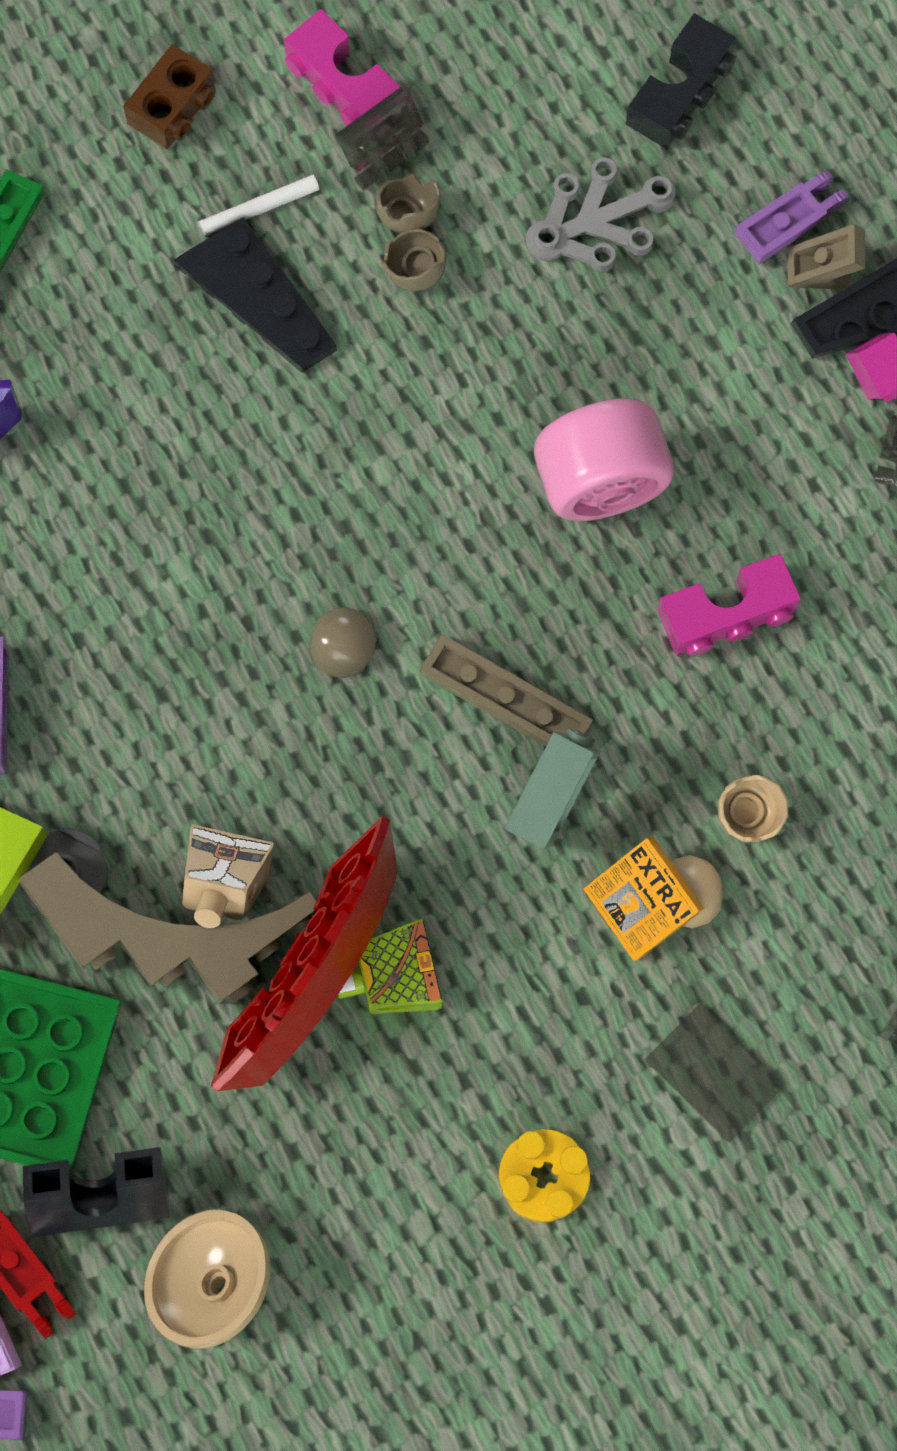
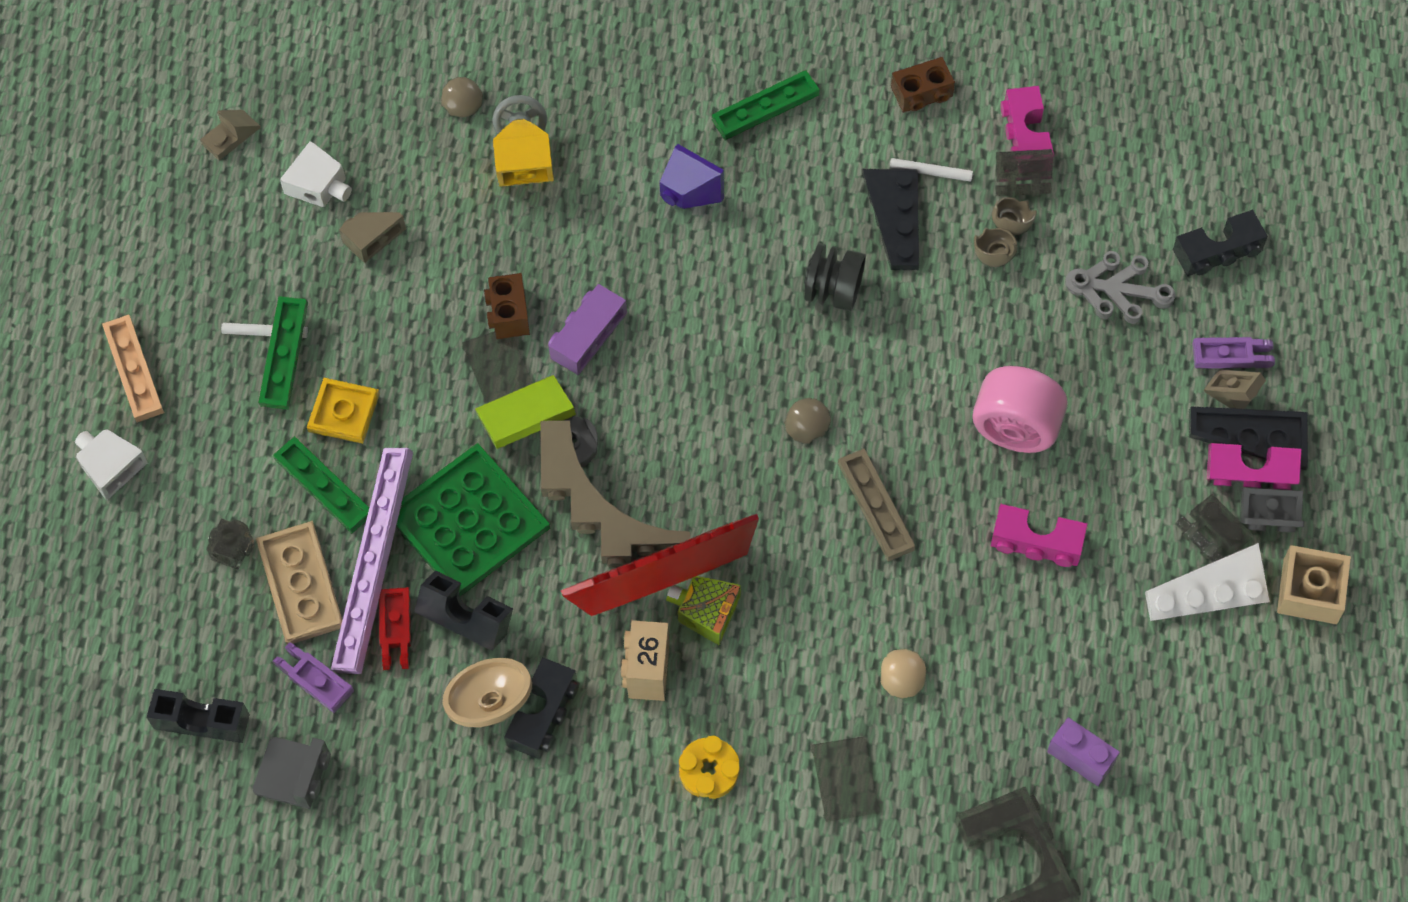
camera: 40 degrees right, 10 degrees down
tan torso [182,824,274,928] -> none
sand green window [504,728,600,850] -> none
light orange tile [583,836,705,962] -> none
tan hair [718,775,788,842] -> none
none -> black arch [504,657,580,760]
none -> tan brick [621,620,670,701]
none -> pearl dark grey wheel [804,243,866,312]

